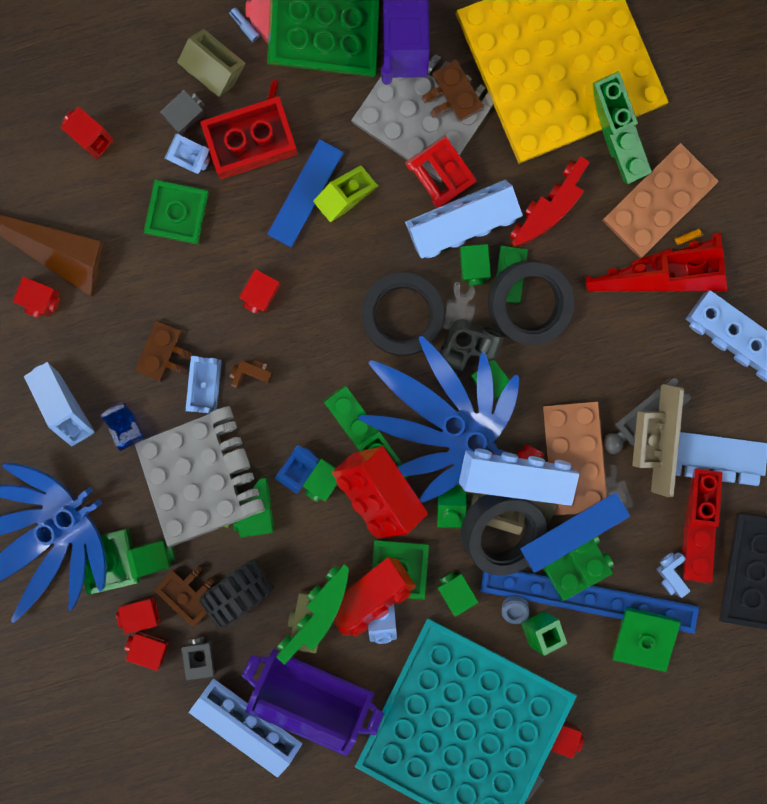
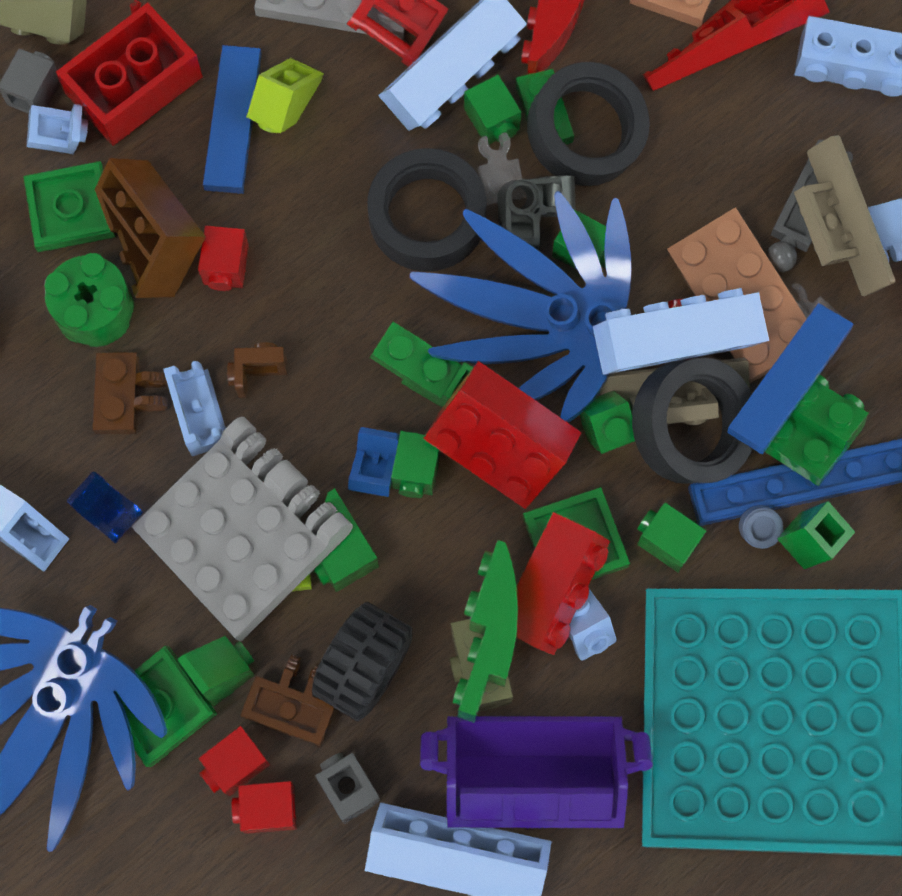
camera: 20 degrees left, 15 degrees down
none -> green brick [44,253,134,347]
none -> reddish brown wedge [95,158,206,298]

